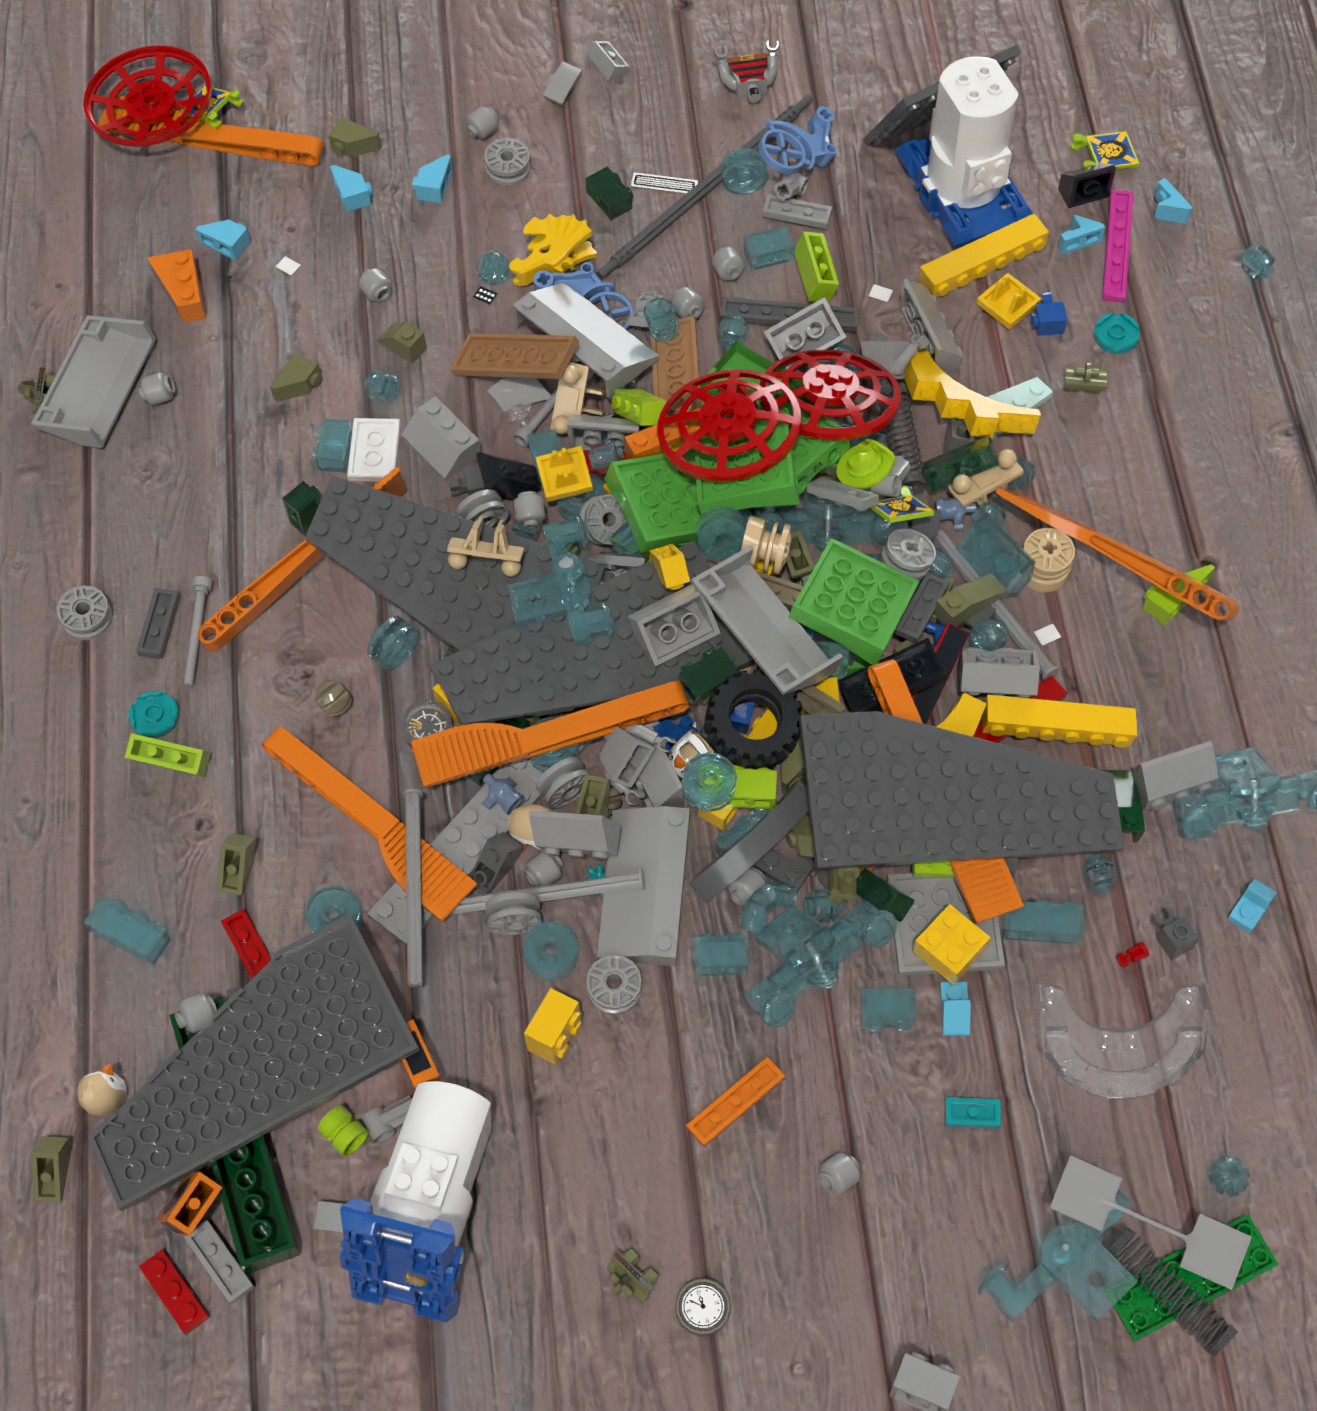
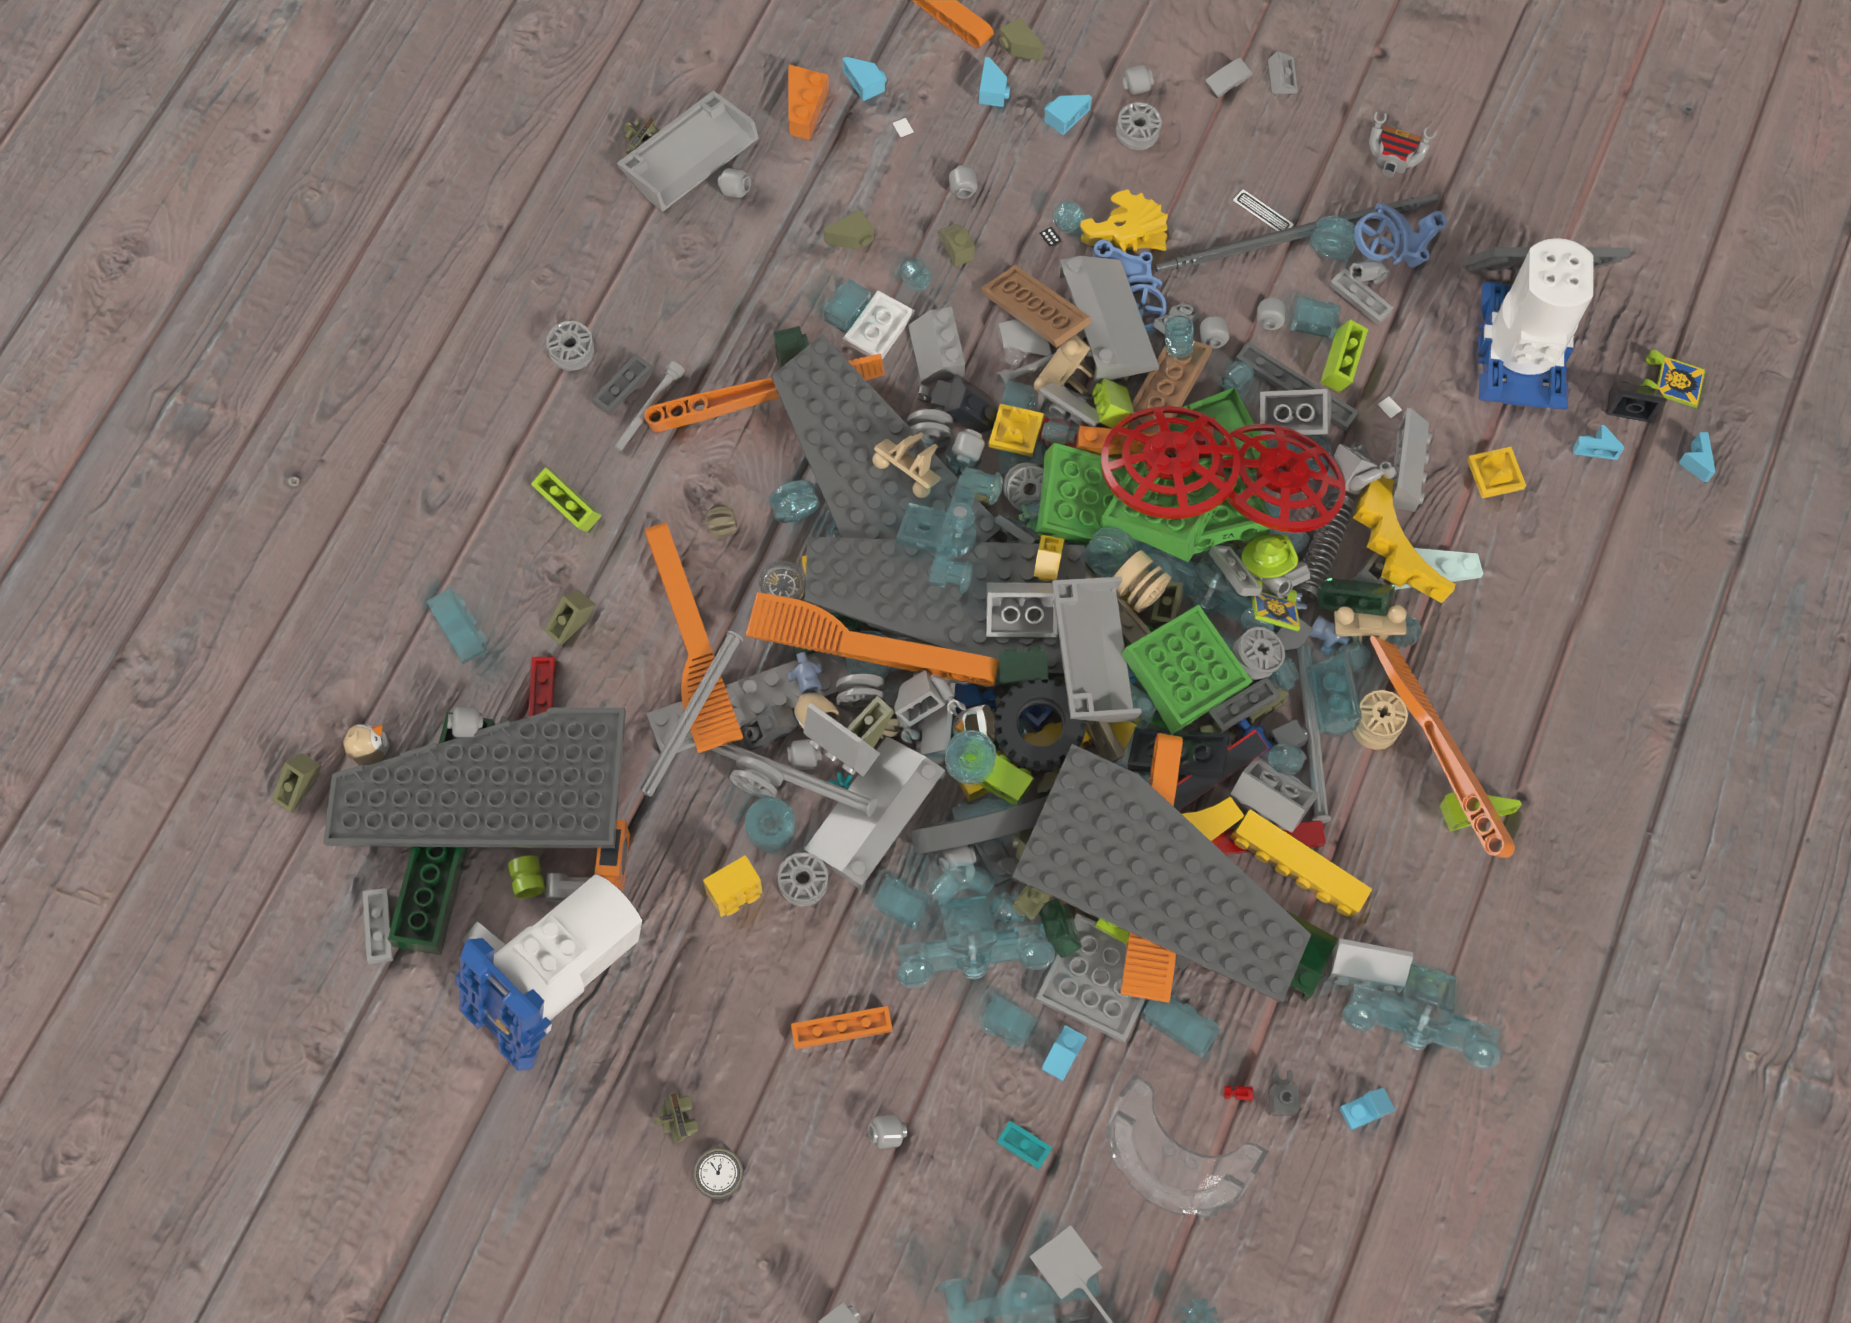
camera: 25 degrees right, 5 degrees up
teal tile [128,691,179,738] -> none
red plate [138,1249,209,1335] -> none
orange brick [155,1172,222,1236] -> none
clear light blue wheel [305,886,363,933] -> none
clear green brick [585,166,634,220] -> none
yellow brick [913,904,991,986] -> none
yellow brick [918,213,1049,298] -> none
olive slope [935,573,1008,627] -> none
blue brick [1031,292,1067,336] -> none
white sticker [1034,624,1061,646] -> none
olive hips [1064,361,1108,394] -> none
clear light blue head [1081,854,1119,895] -> none
teal tile [1093,313,1140,354] -> none
dark pink tile [1102,190,1134,303] -> none
clear light blue head [1240,245,1275,279] -> none

